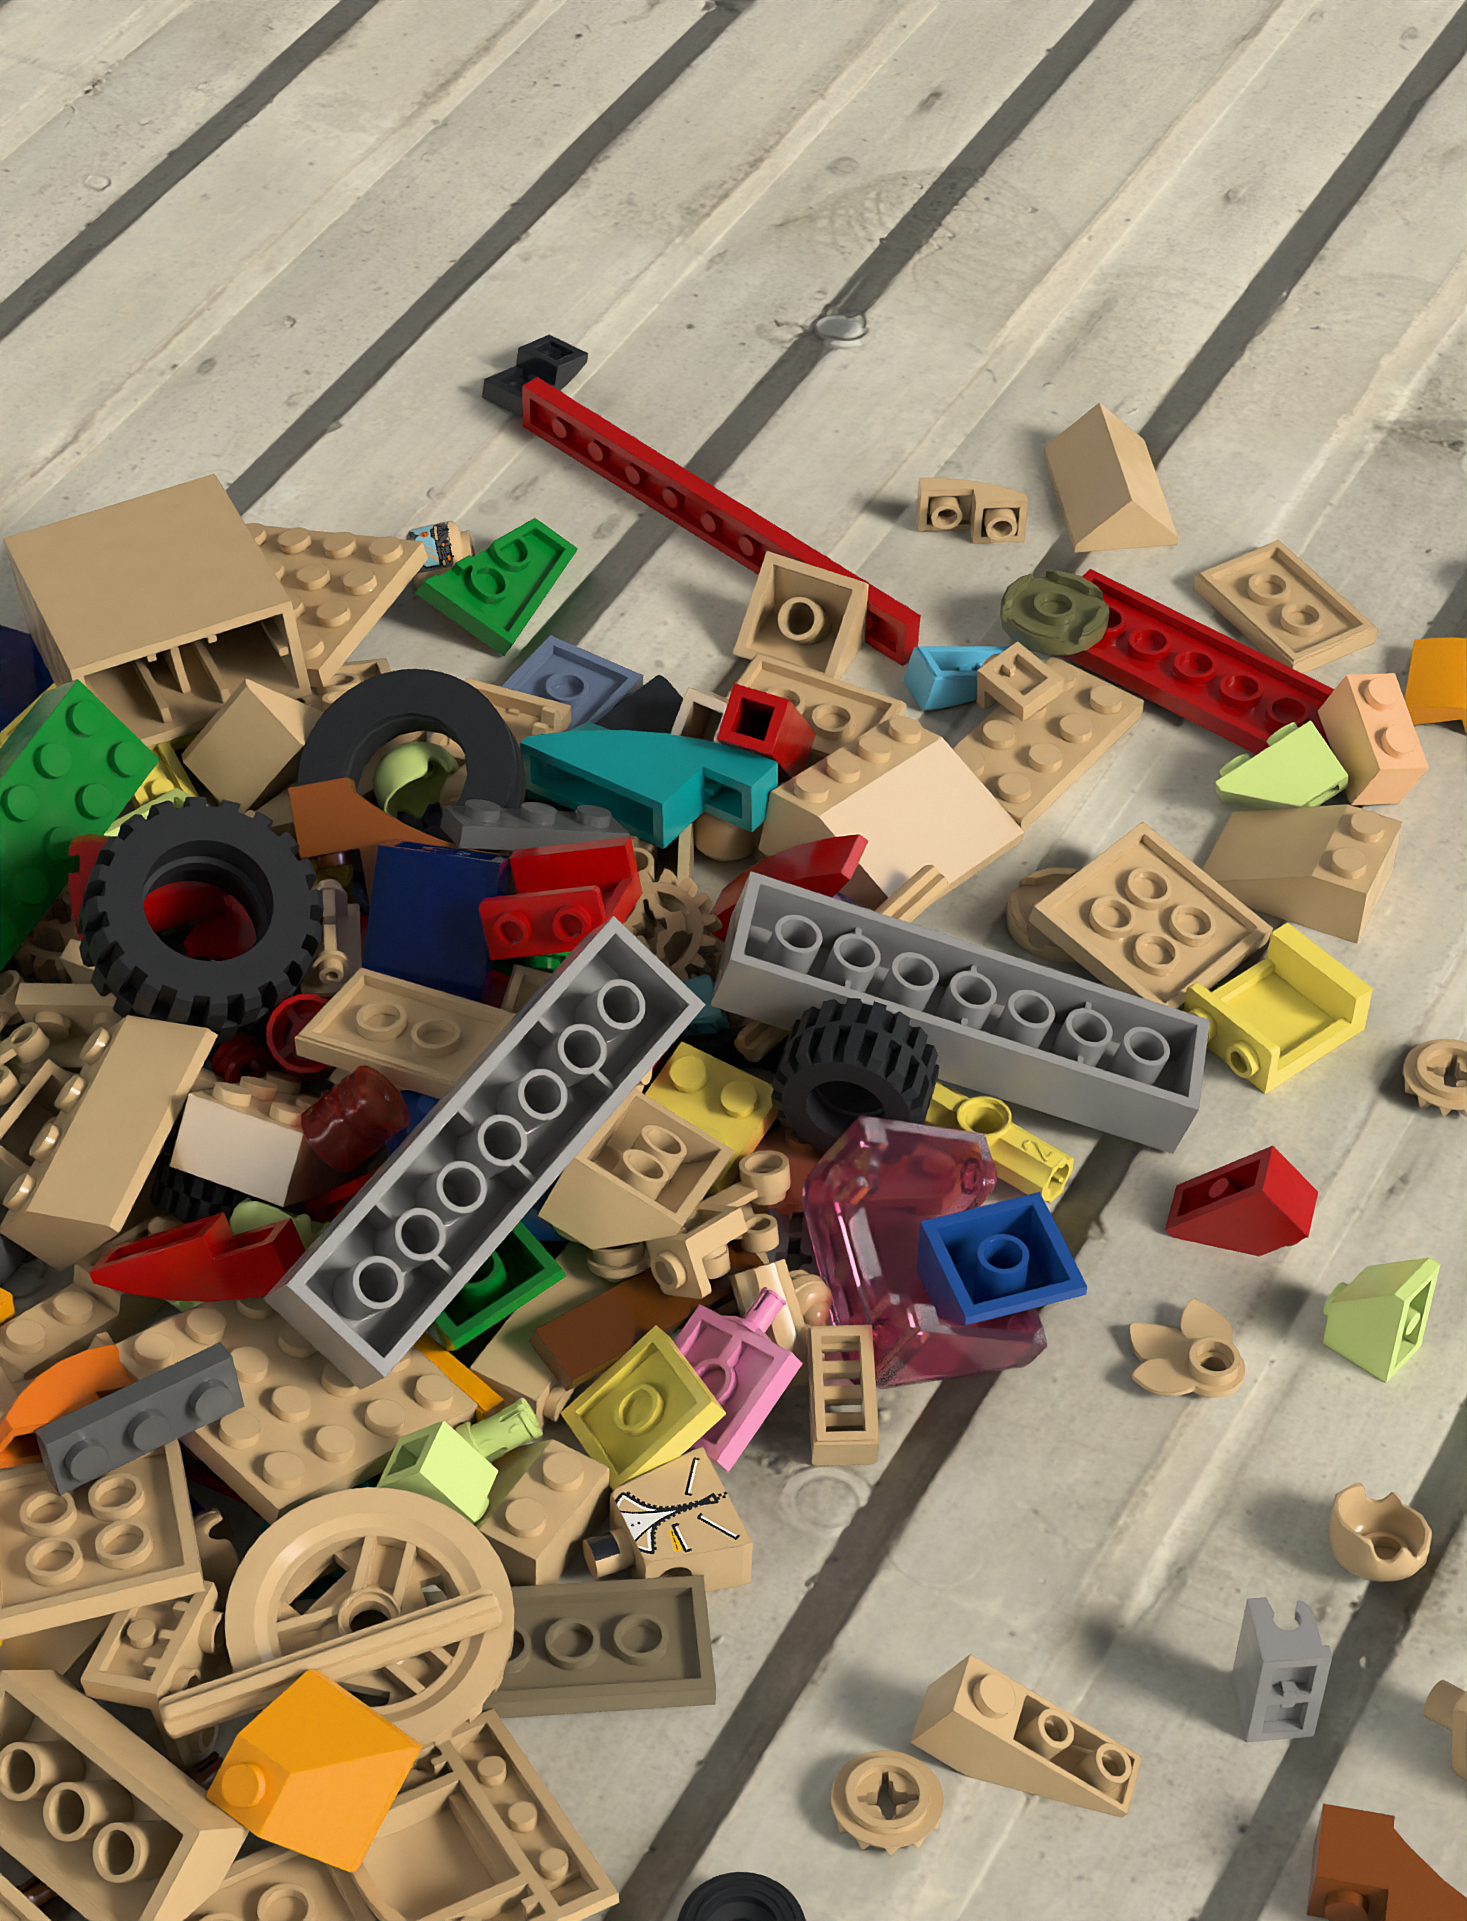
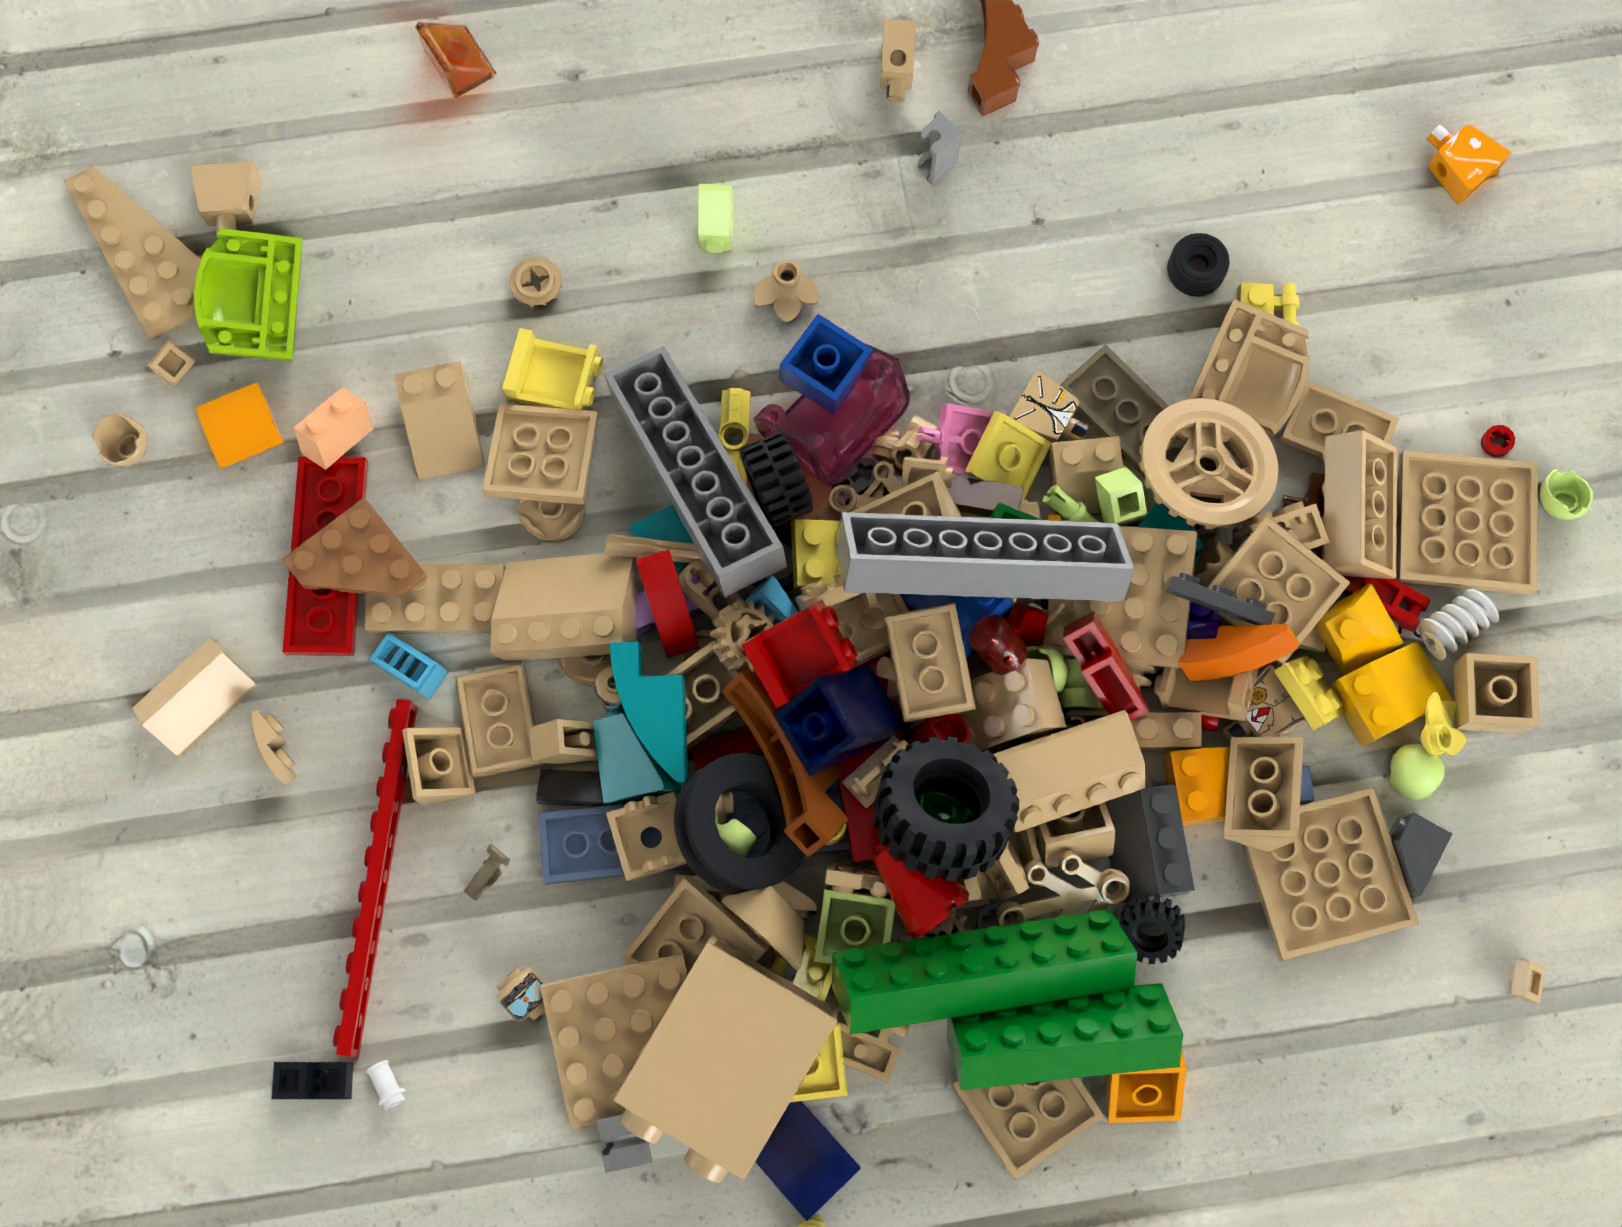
camera: 125 degrees left, 30 degrees up
tan axle [159,1587,503,1739] -> none
light orange slope [205,1669,423,1872] -> none
green wing [415,518,578,656] -> none
dark grey plate [440,799,630,851] -> none
red brick [716,683,816,782] -> none
tan slope [807,1325,879,1466] -> none
tan gear [830,1750,944,1856] -> none
tan slope [910,1654,1142,1818] -> none
tan bracket [977,641,1064,722] -> none
olive tile [1000,571,1109,655] -> none
red slope [1165,1145,1318,1256] -> none
tan tile [1193,540,1378,674] -> none
yellowish green slope [1215,720,1348,810] -> none
tan hair [1328,1483,1432,1582] -> none
none -> medium nougat plate [281,497,428,597]
none -> white pin [366,1060,405,1110]
none -> dark tan piece [464,844,510,901]

